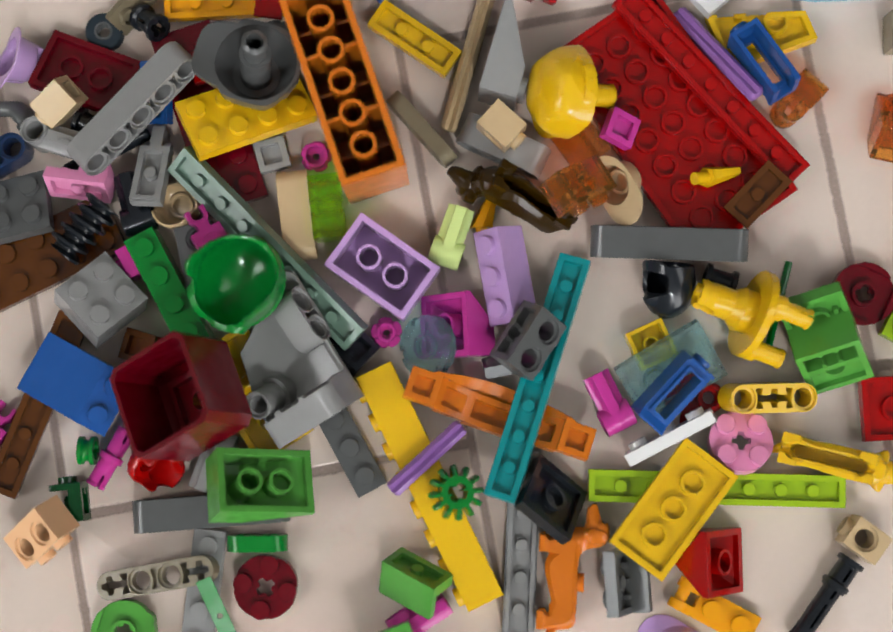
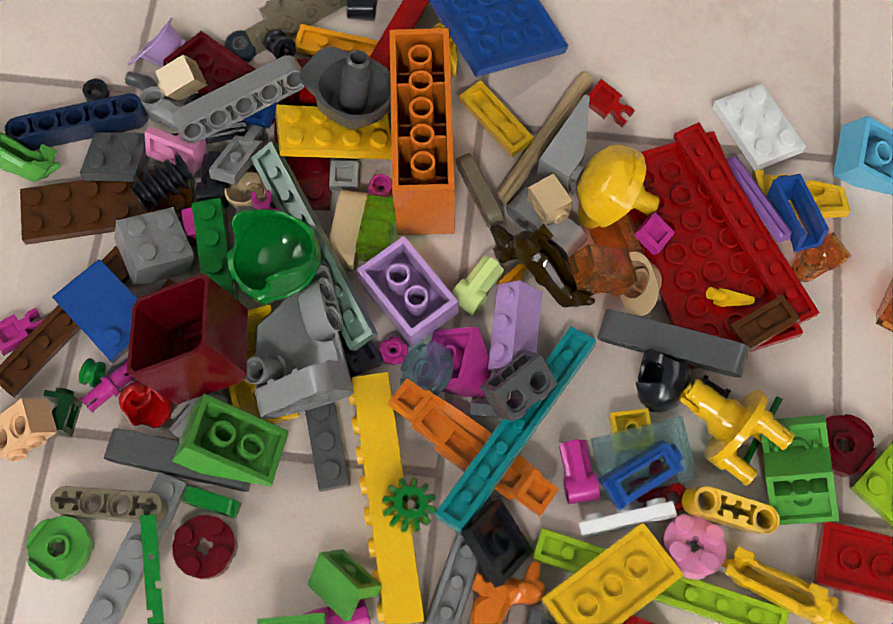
camera: 15 degrees right, 15 degrees down
medium lavender axle [387,421,466,496] -> none

